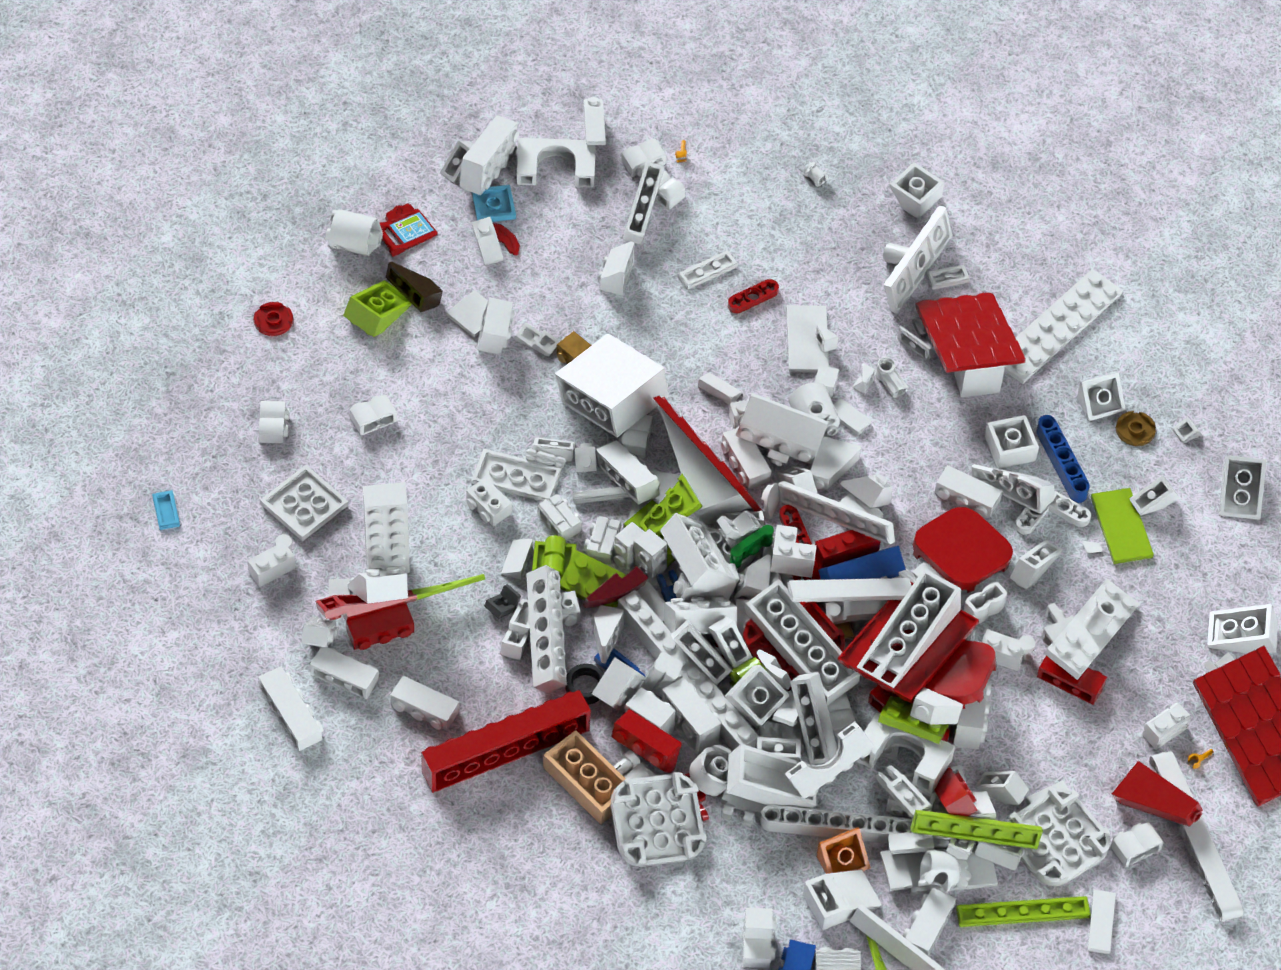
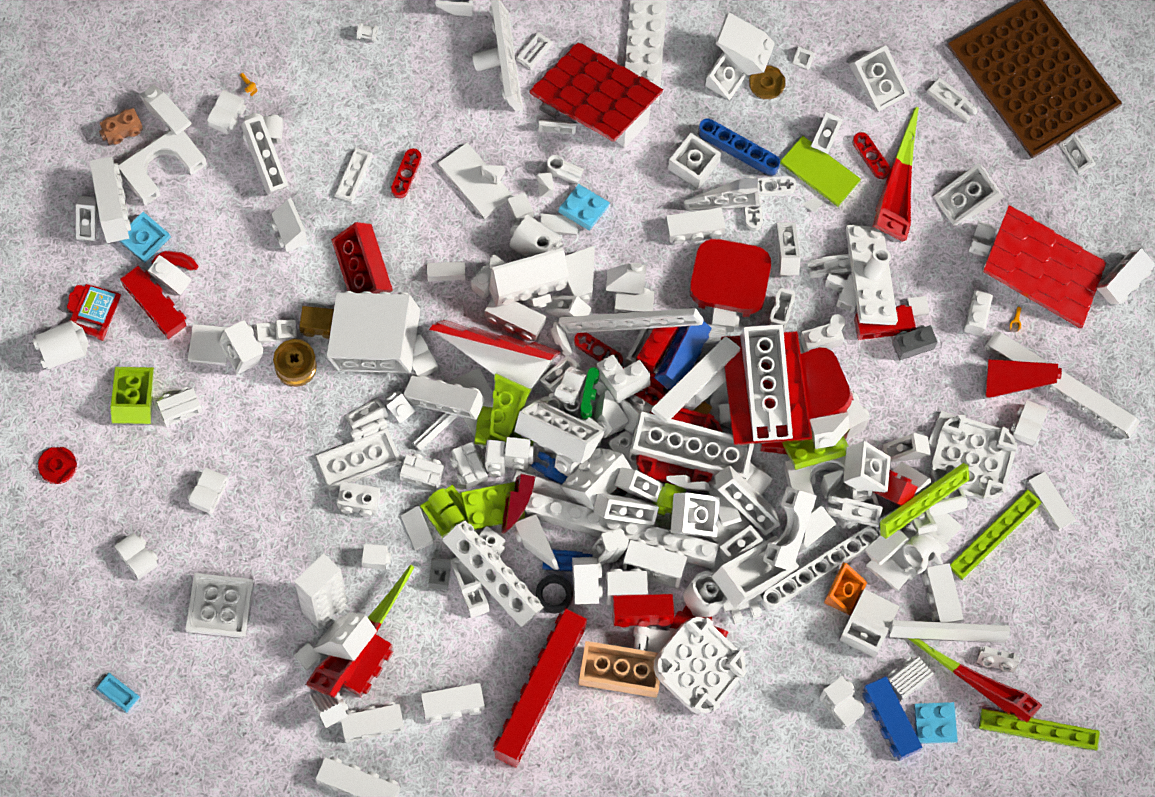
camera: 40 degrees left, 15 degrees up
white hinge [248,534,296,587] -> none
dark brown slope [385,261,443,312] -> none
none -> nougat brick [99,108,143,145]
none -> red brick [120,266,187,340]
none -> white brick [157,387,203,426]
none -> pearl gold wheel [273,339,317,387]
none -> red slope [331,222,393,294]
none -> white brick [362,544,391,570]
none -> medium azure plate [558,184,610,231]
none -> white slope [715,13,775,75]
none -> white slope [798,505,836,552]
none -> white hinge [807,254,852,278]
none -> white slope [820,469,843,499]
none -> white slope [843,441,891,492]
none -> red beam [853,132,890,179]
none -> red plate [872,107,919,242]
none -> dark grey brick [893,325,938,361]
none -> white tile [907,296,930,317]

